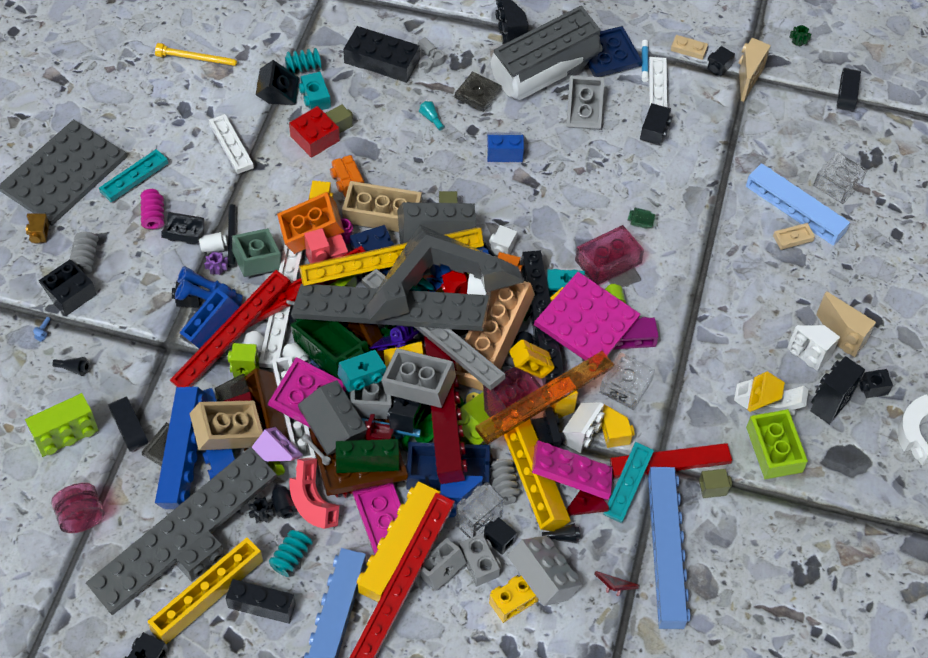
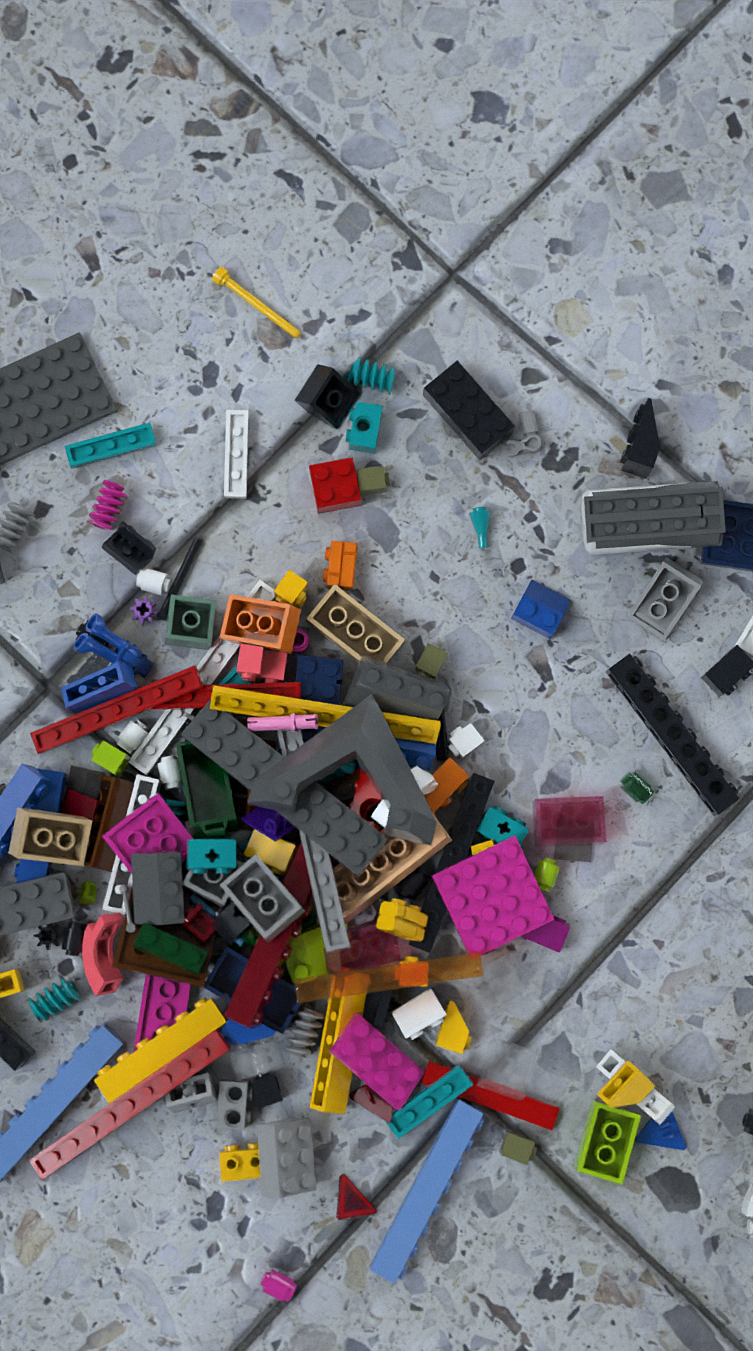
camera: 25 degrees right, 25 degrees up
lavender slope [252,427,303,461] -> none
clear smoke plate [454,71,502,112] -> none
black cone [542,523,581,544] -> none
white slope [787,325,840,371] -> none
black brick [810,356,865,425] -> none
none -> bright pink pin [247,713,318,732]
none -> clear brick [477,1037,538,1101]
none -> black brick [606,653,740,816]
none -> blue piece [635,1111,686,1150]

